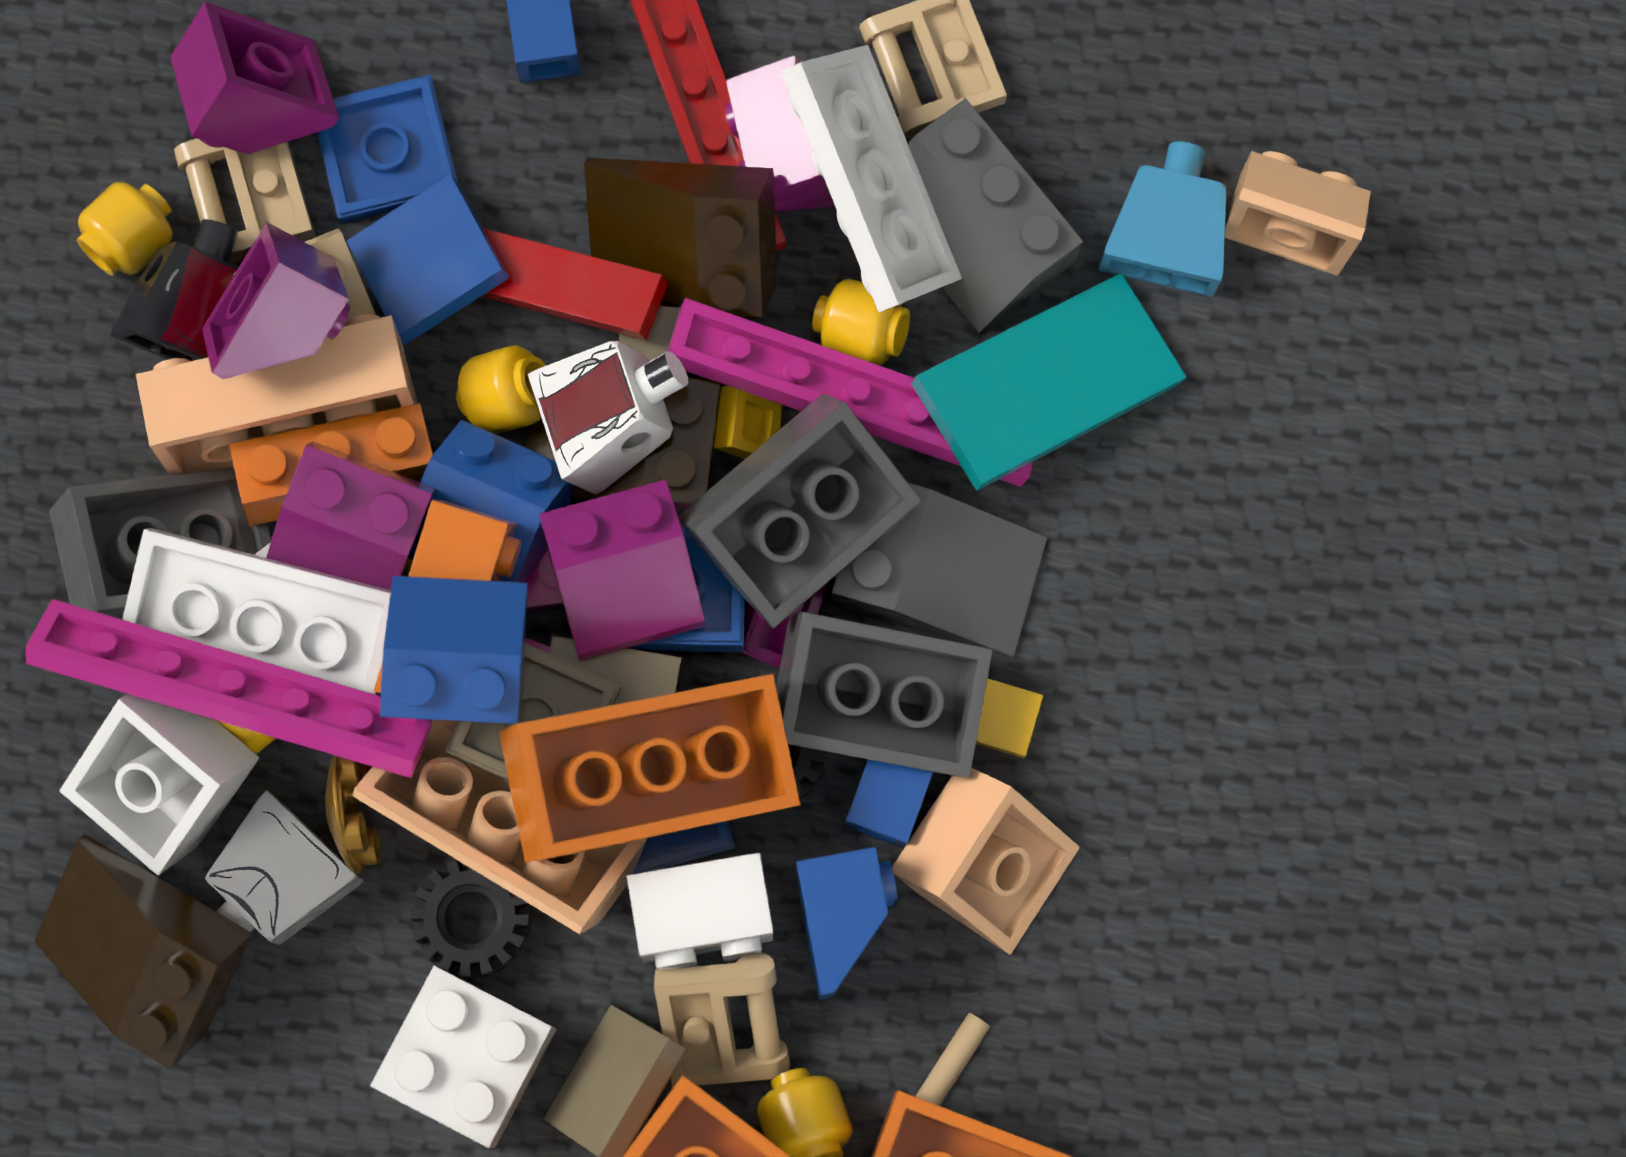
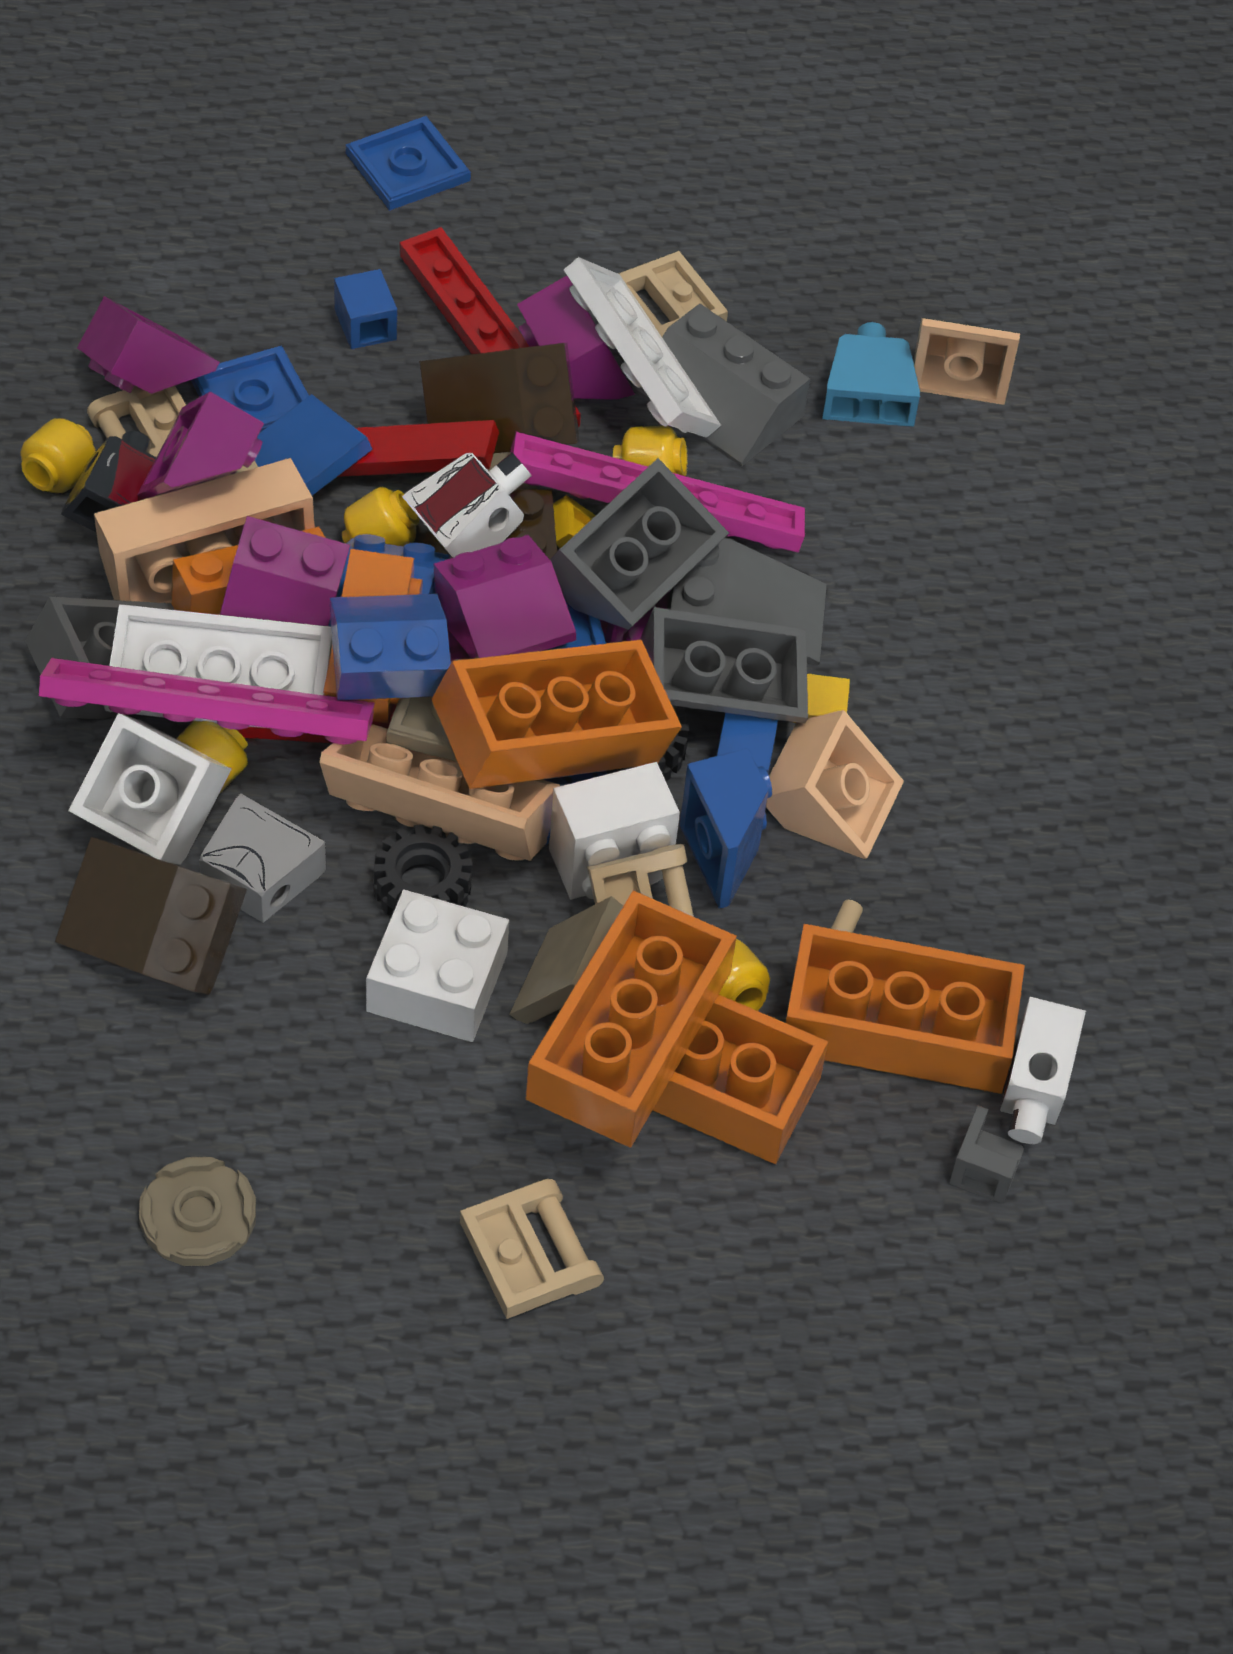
camera: 10 degrees left, 25 degrees down
pearl gold dish [325,755,382,874] -> none
teal tile [911,273,1186,491] -> none

